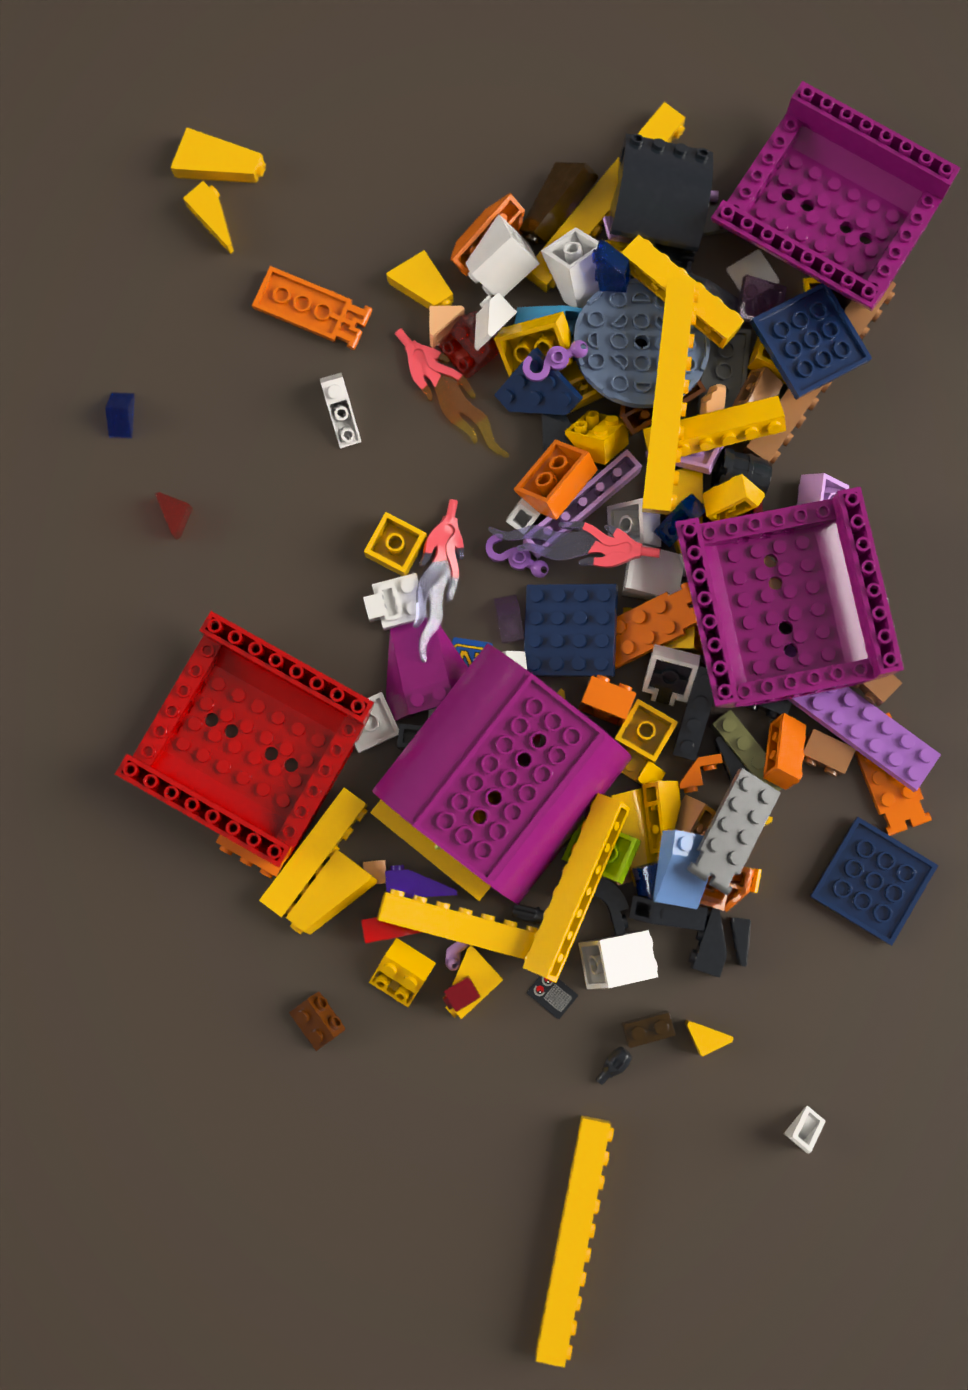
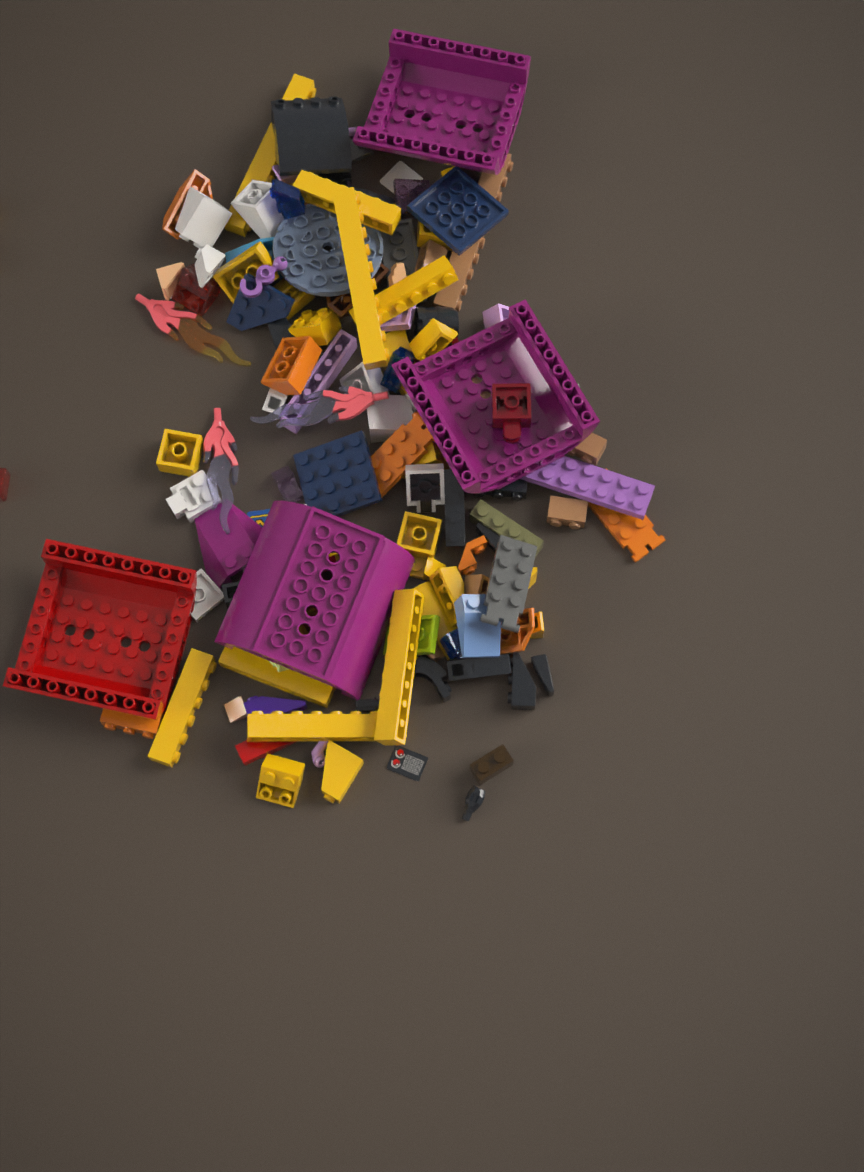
camera: 15 degrees left, 10 degrees down
orange hinge [252,266,373,350] -> none
yellow slope [286,850,378,935] -> none
reddish brown bracket [289,991,345,1051] -> none
white slope [320,373,361,448] -> none
yellow slope [386,250,454,309] -> none
dark red brick [442,976,481,1012] -> none
medium lavender piece [486,534,549,578] -> none
dark brown slope [519,162,599,245] -> none
yellow brick [535,1115,614,1367] -> none
orange brick [578,675,636,727] -> none
white slope [578,930,658,989] -> none
yellow slope [685,1020,734,1056] -> none
orange brick [763,713,806,790] -> none
white slope [784,1106,825,1154] -> none
dark blue plate [809,817,939,946] -> none
none -> dark red brick [492,383,532,444]

